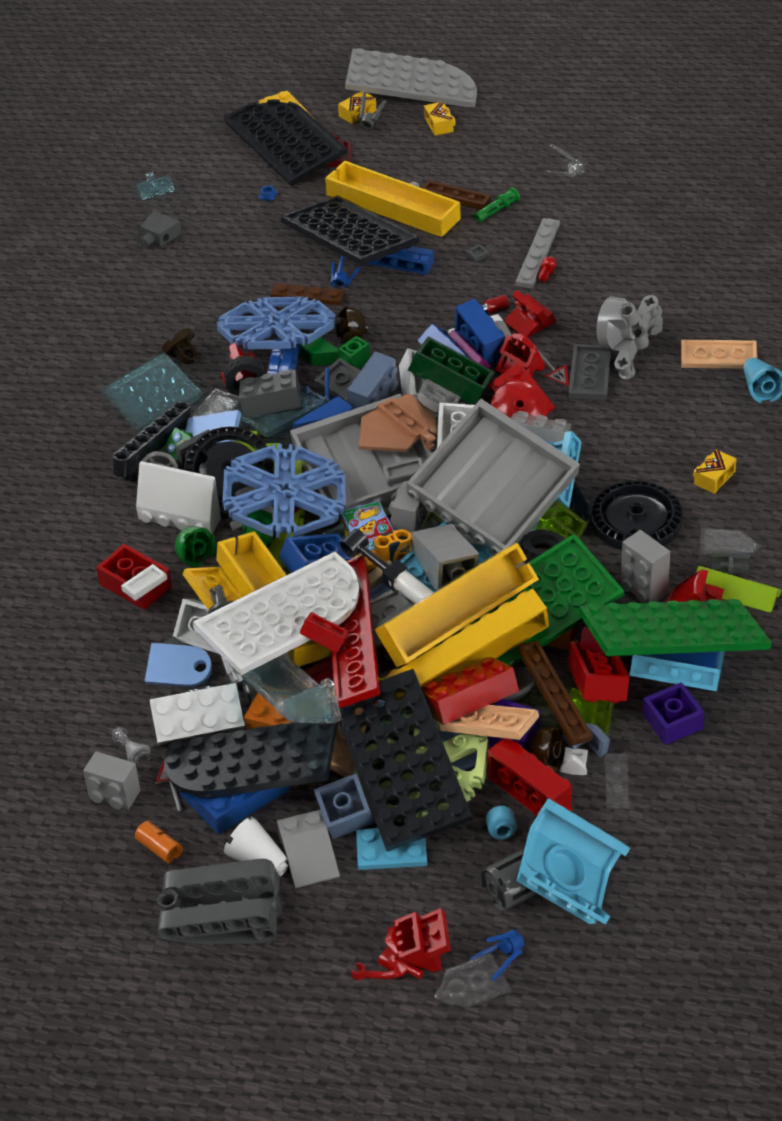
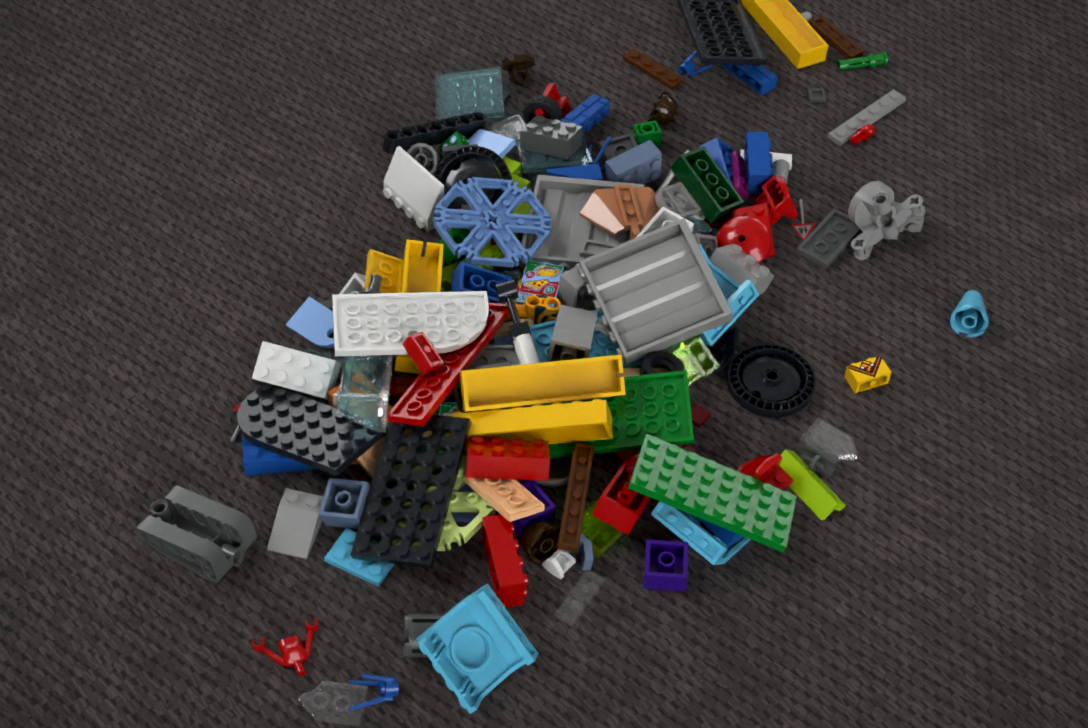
camera: 25 degrees right, 5 degrees up
light grey brick [83,751,141,810] -> none
red brick [96,544,172,610] -> none
clear piece [112,727,151,767] -> none
white tile [121,564,167,601] -> none
orange pin [135,821,183,864] -> none
green cylinder [174,526,216,567] -> none
medium blue plate [217,297,336,349] -> none
white cone [224,817,289,876] -> none
green slope [299,337,339,366] -> none
red piece [384,908,451,972] -> none
red piece [483,295,509,313] -> none
medium azure head [486,806,517,840] -> none
red piece [505,290,556,338] -> none
clear plant [545,143,585,178] -> none
light grey brick [621,530,670,603] -> none
light nougat tile [681,340,757,368] -> none

